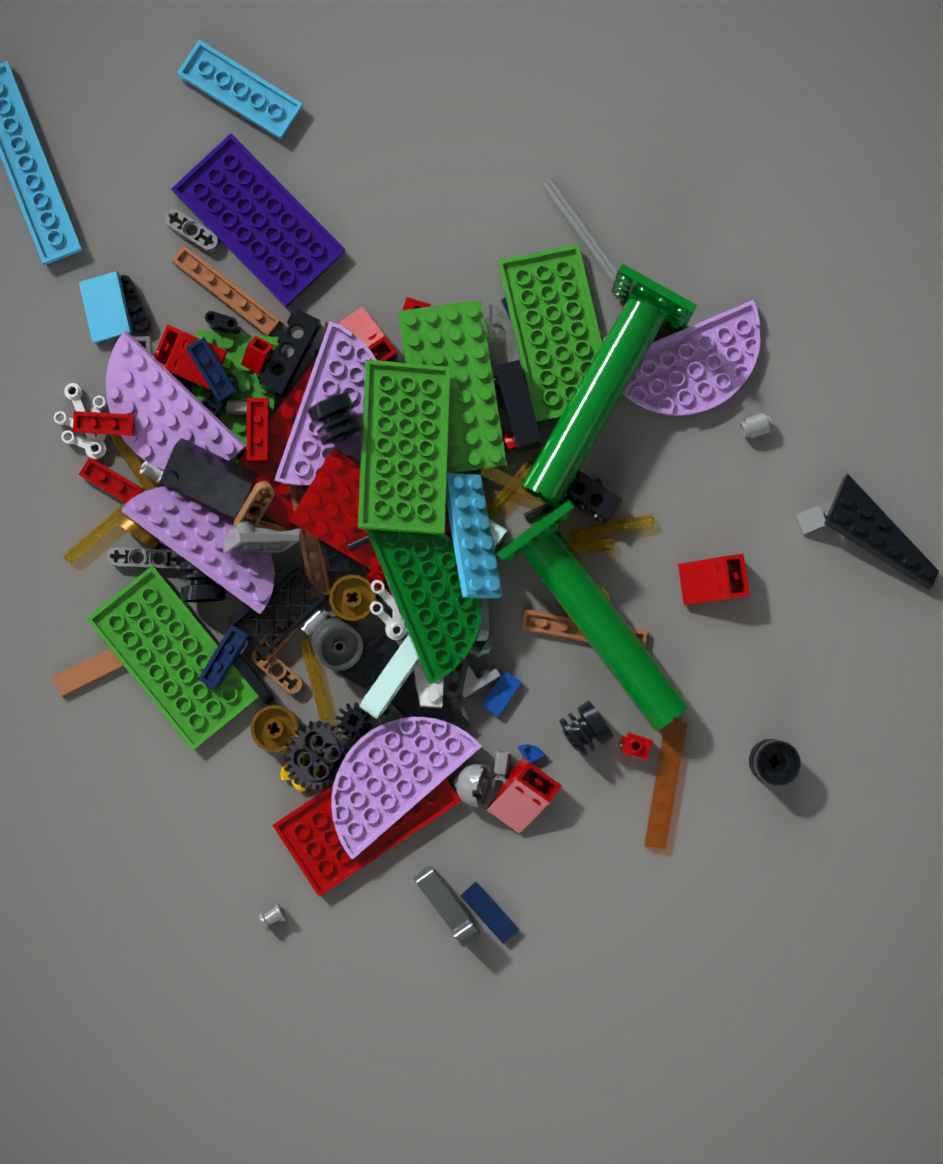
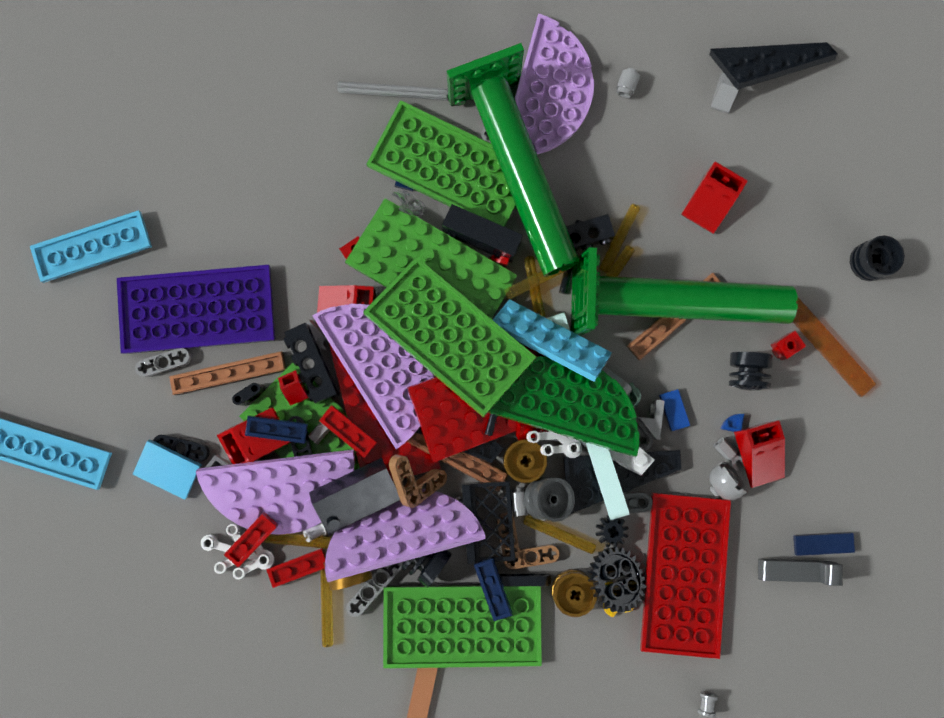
camera: 50 degrees left, 0 degrees up
light grey slope [223,522,303,554] -> none
black wheel [307,393,363,445] -> none
lavender plate [332,717,482,859] -> none

